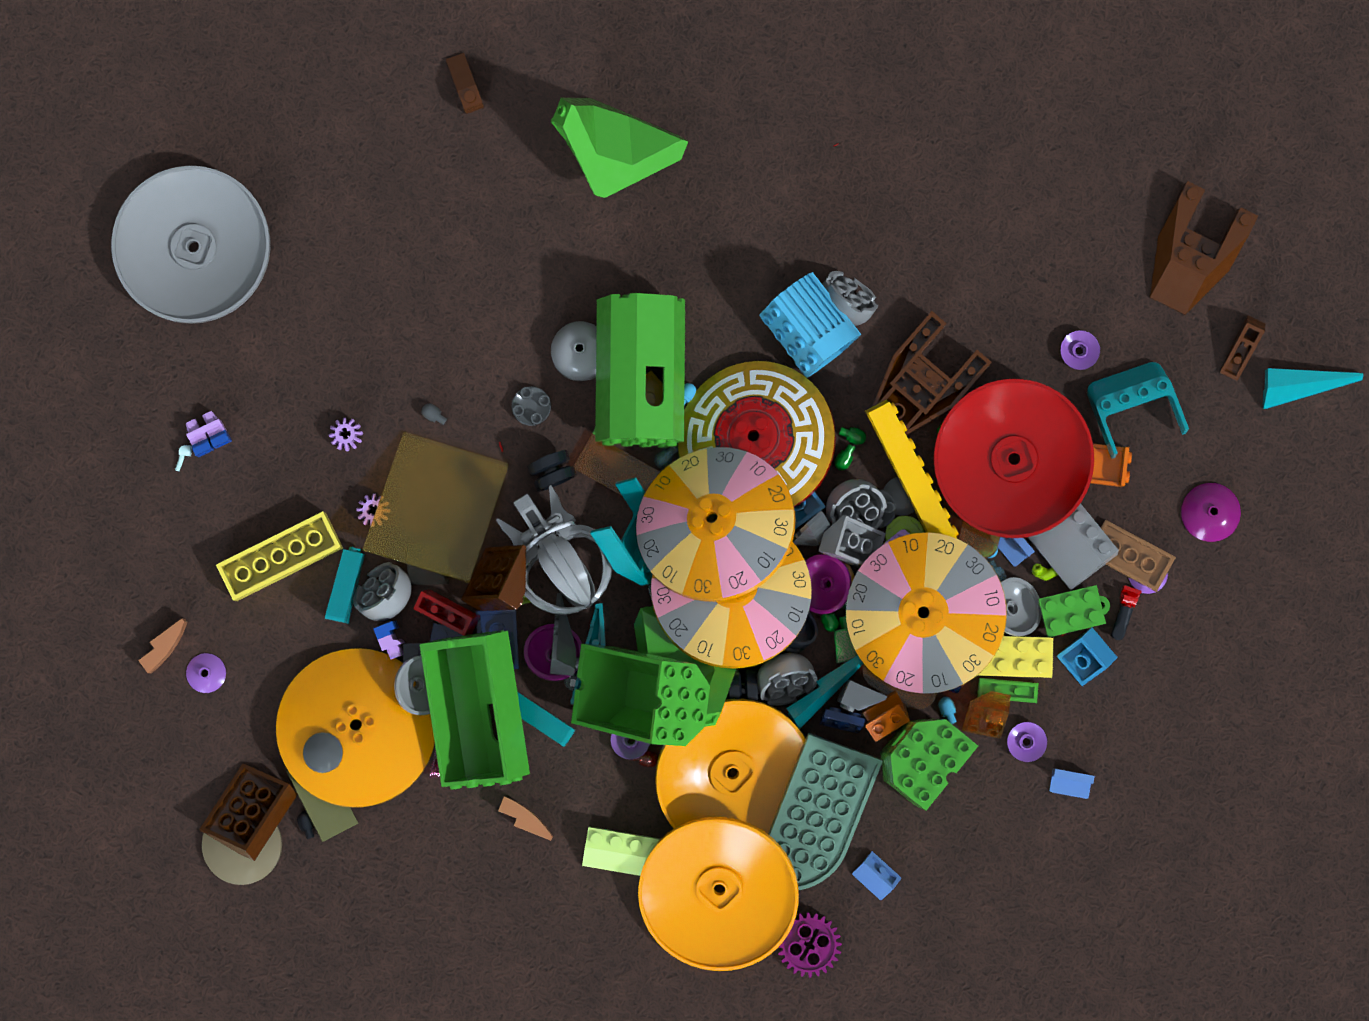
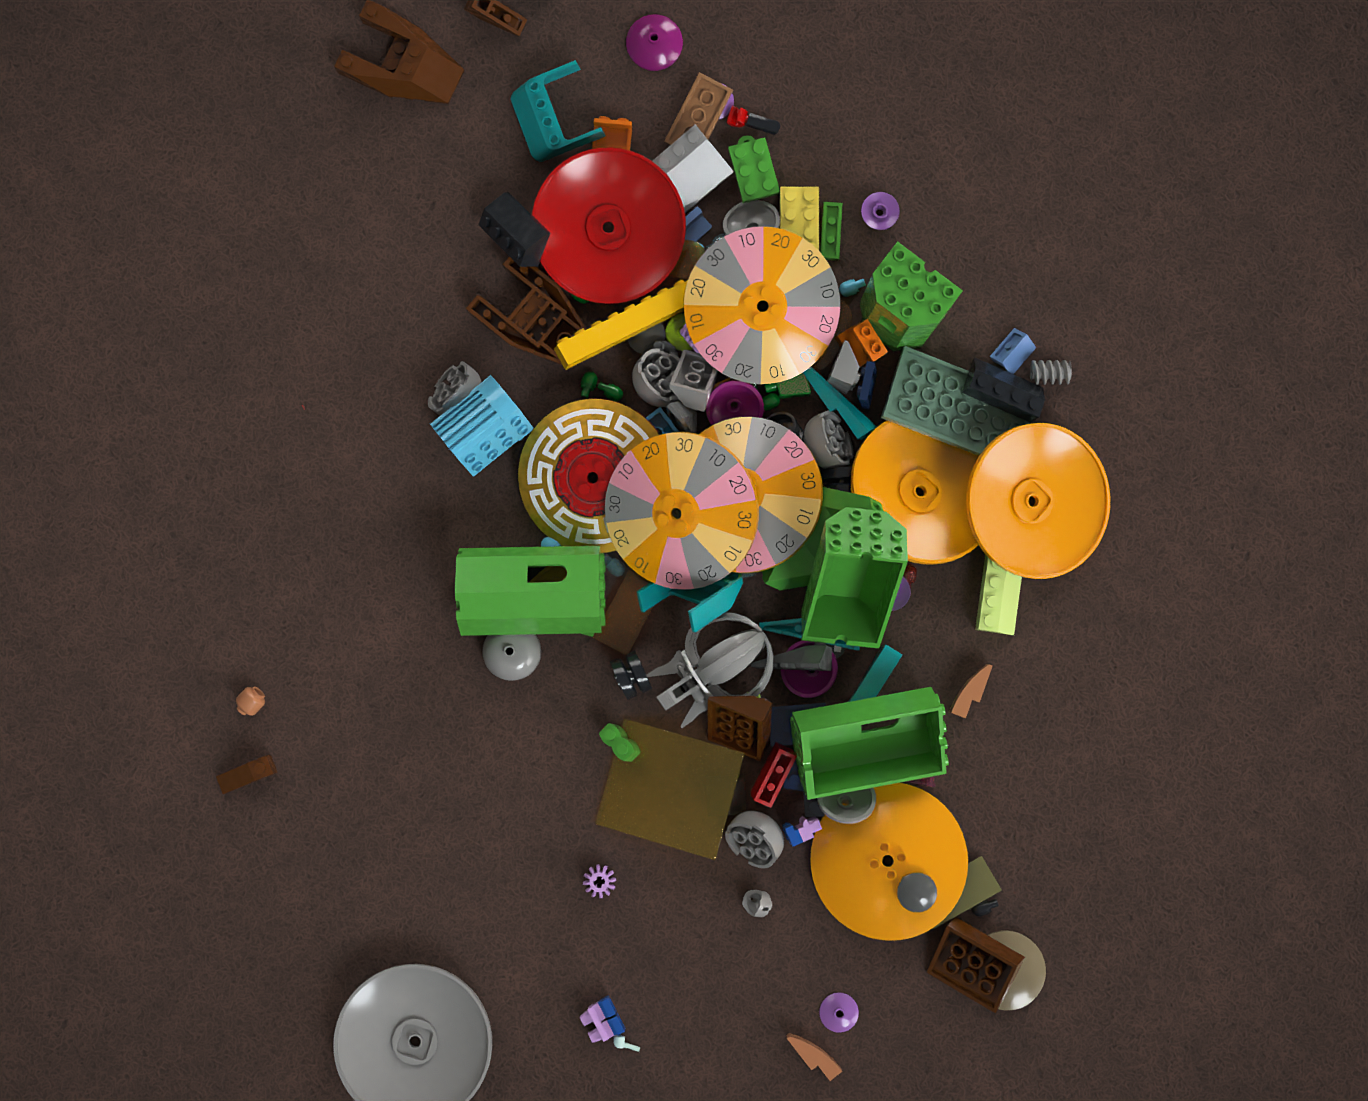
camera: 90 degrees left, 0 degrees up
light yellow brick [216,512,343,601] -> none
teal slope [325,547,365,624] -> none
lavender gear [356,494,390,528] -> none
dark grey cylinder [421,403,447,425] -> none
dark grey dish [512,386,551,426] -> none
bright green panel [551,98,688,198] -> none
magenta gear [778,912,842,978] -> none
clear orange slope [962,691,1011,739] -> none
lime arm [1032,563,1058,581] -> none
medium blue panel [1049,768,1095,799] -> none
dark azure slope [1057,627,1118,686] -> none
medium lavender dish [1060,331,1100,370] -> none
none -> nougat head [236,687,265,716]
none -> black slope [478,192,550,267]
none -> bright green brick [599,723,641,762]
none -> light grey piece [742,890,772,918]
none -> black slope [962,358,1045,423]
none -> light grey piece [1030,360,1072,385]

